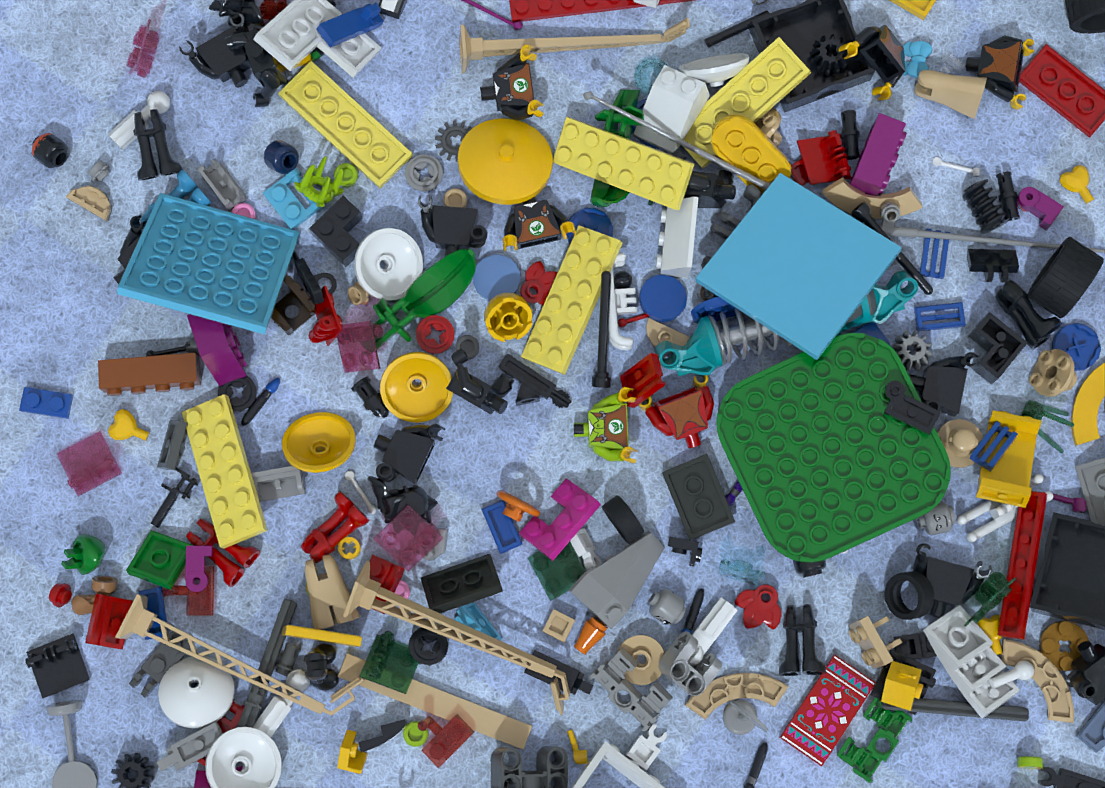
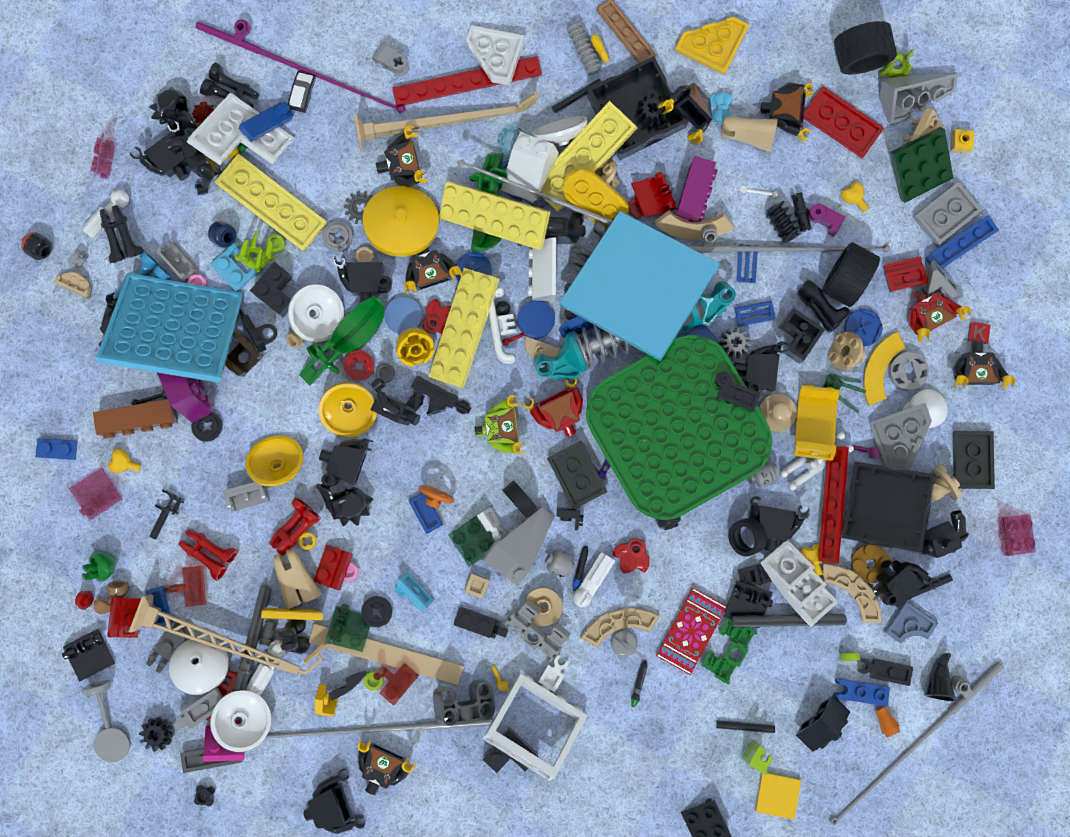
camera: 10 degrees left, 5 degrees up
green tile [126,530,193,590] -> none
dark grey plate [157,420,187,470] -> none
light yellow plate [182,394,268,548] -> none
magenta leg [185,546,213,592] -> none
black piece [241,377,280,426] -> none
red hinge [308,286,343,346] -> none
clear pink hinge [337,321,383,373] -> none
tan piece [343,561,570,715] -> none
white hinge [345,471,377,514] -> none
black piece [351,376,389,418] -> none
clear pink hinge [373,505,443,571] -> none
pearl dark grey plate [420,554,503,613] -> none
light grey arm [421,528,448,561] -> none
dark pink plate [518,478,601,561] -> none
orange cone [574,616,608,655] -> none
black piece [592,270,611,388] -> none
red plate [620,353,665,408] -> none
light grey piece [658,631,722,696] -> none
clear light blue piece [719,559,765,586] -> none
black piece [779,604,826,676] -> none
black pin [841,110,860,160] -> none
tan plate [848,616,902,669] -> none
black piece [850,201,933,295] -> none
yellow head [881,661,923,711] -> none
clear green hinge [964,572,1016,627] -> none
black hinge [967,249,1019,283] -> none
blue tile [969,421,1018,472] -> none
white bar [989,660,1034,689] -> none

